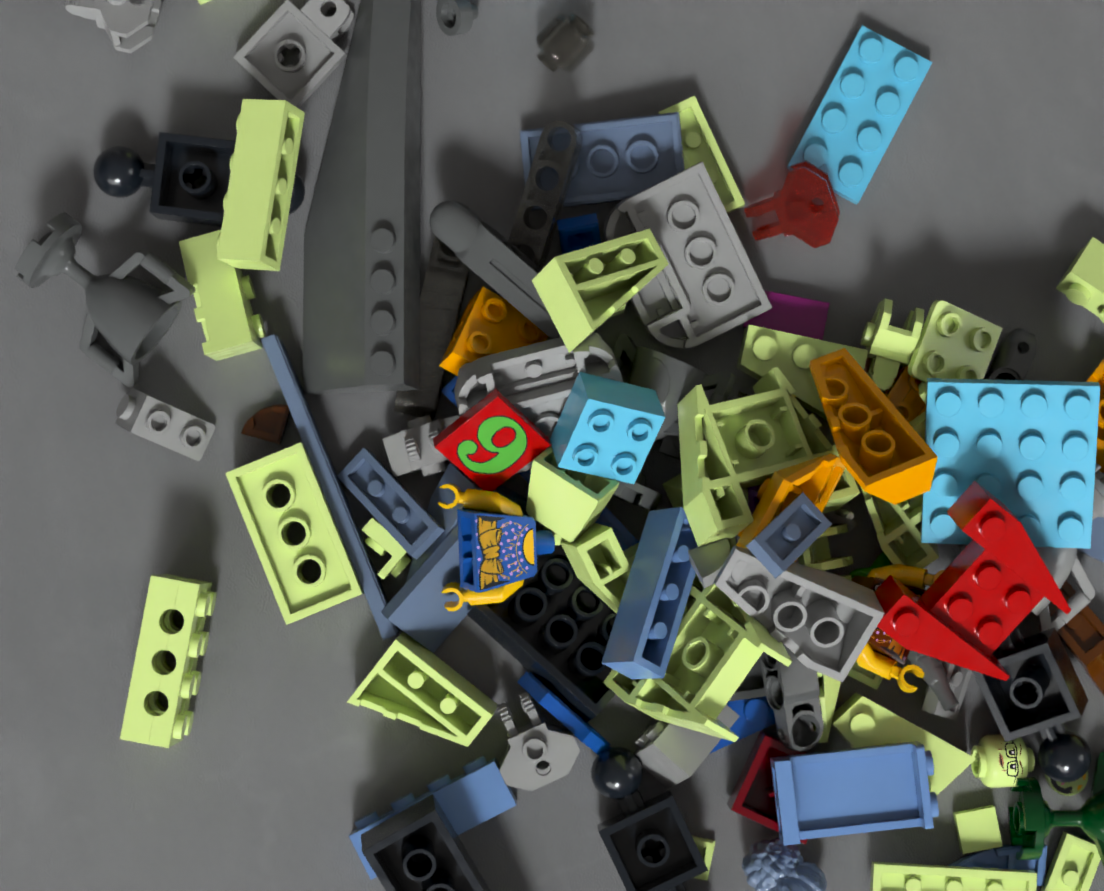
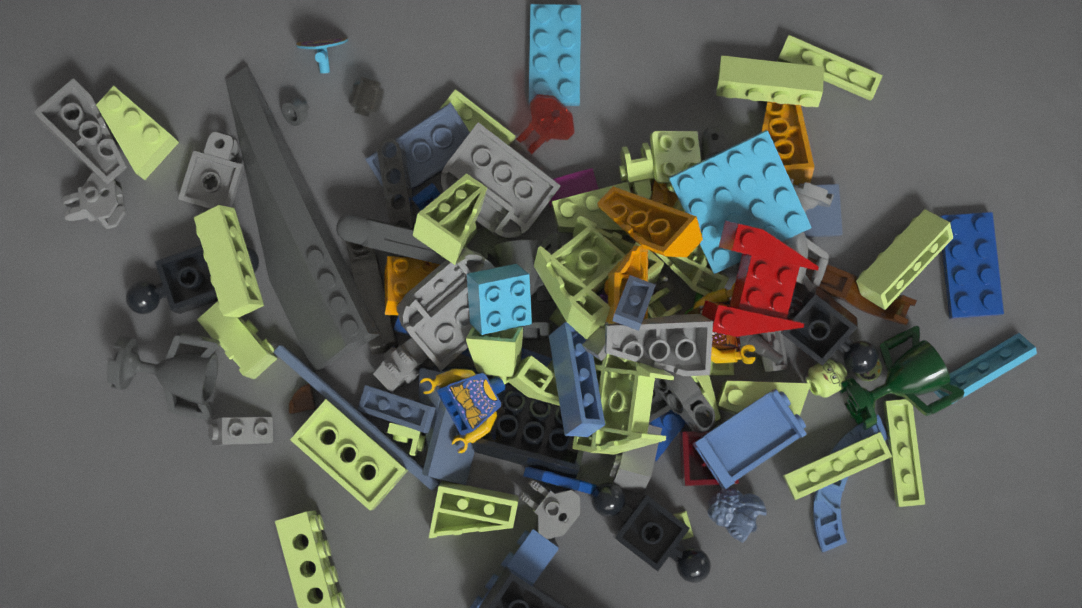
camera: 25 degrees left, 5 degrees down
red tile [433,389,551,491] -> none
yellowish green tile [953,805,1003,854] -> none

